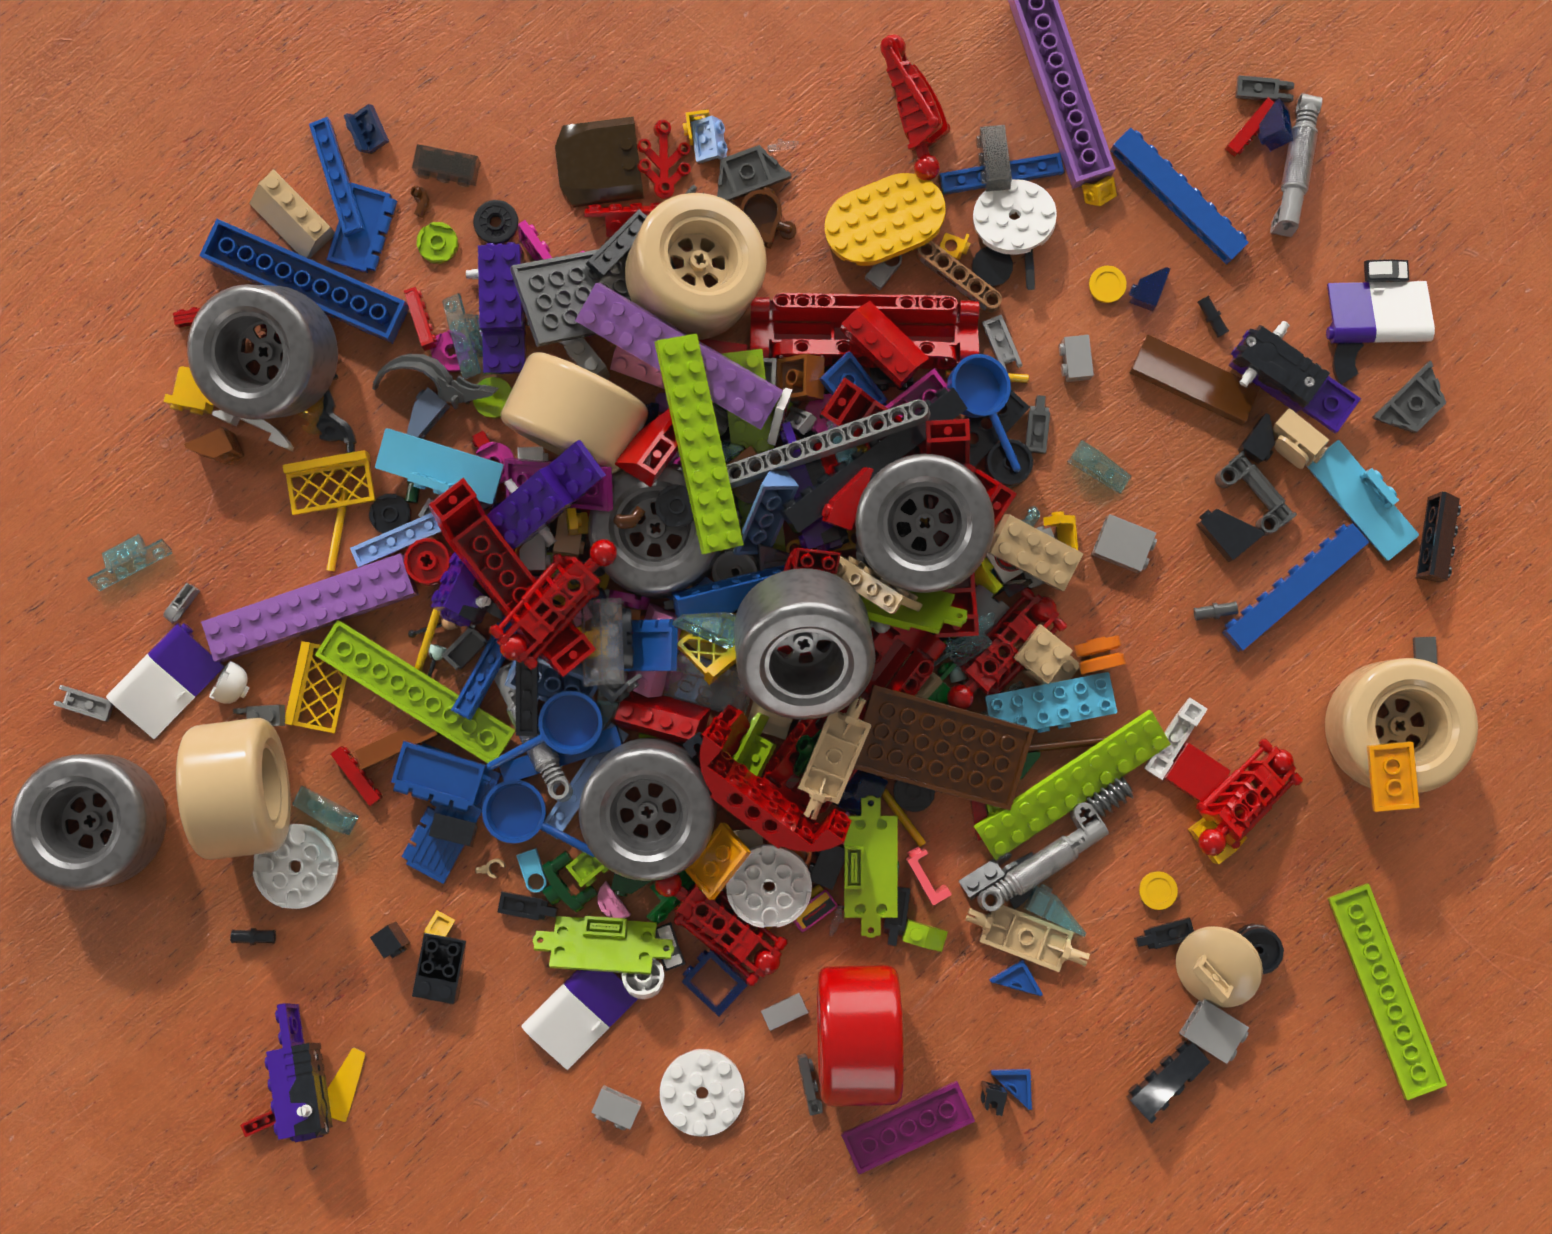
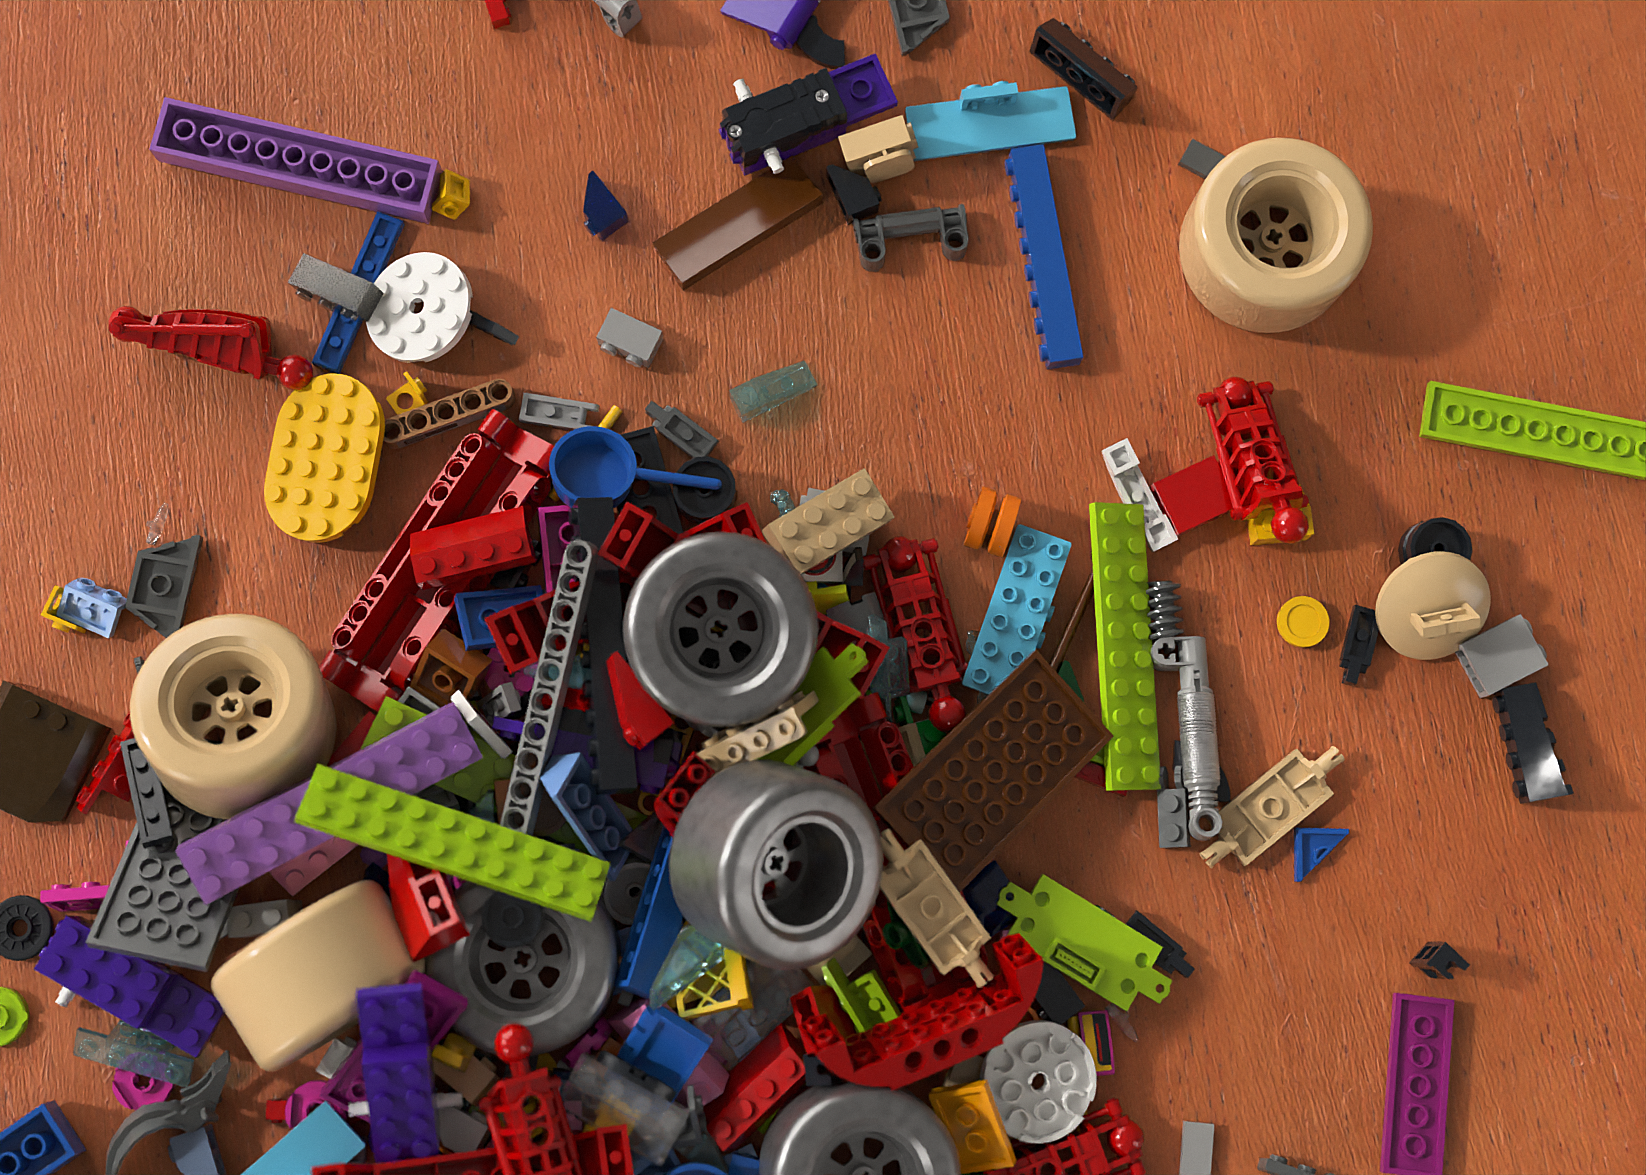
camera: 70 degrees left, 5 degrees down
red piece [404,287,437,351] -> none
lime tile [473,377,512,419] -> none
reddish brown arm [613,506,646,529] -> none
red plant [637,120,691,199] -> none
reddish brown piece [729,187,796,249] -> none
red wheel [817,965,904,1106] -> none
light grey piece [865,255,902,291] -> none
yellow bar [869,775,926,847] -> none
black tile [893,780,935,812] -> none
lime slope [901,919,948,952] -> none
coral panel [905,847,952,905] -> none
black tile [972,246,1013,287] -> none
blue tile [990,1069,1032,1110] -> none
tan bracket [1014,624,1079,685] -> none
clear light blue slope [1024,884,1086,937] -> none
yellow bracket [1043,511,1078,550] -> none
yellow piece [1089,266,1127,303] -> none
light grey brick [1091,514,1157,573] -> none
blue brick [1110,128,1249,265] -> none
dark grey pin [1193,601,1238,621] -> none
black slope [1196,509,1265,562] -> none
black pin [1197,295,1229,338] -> none
light orange plate [1367,742,1420,812] -> none

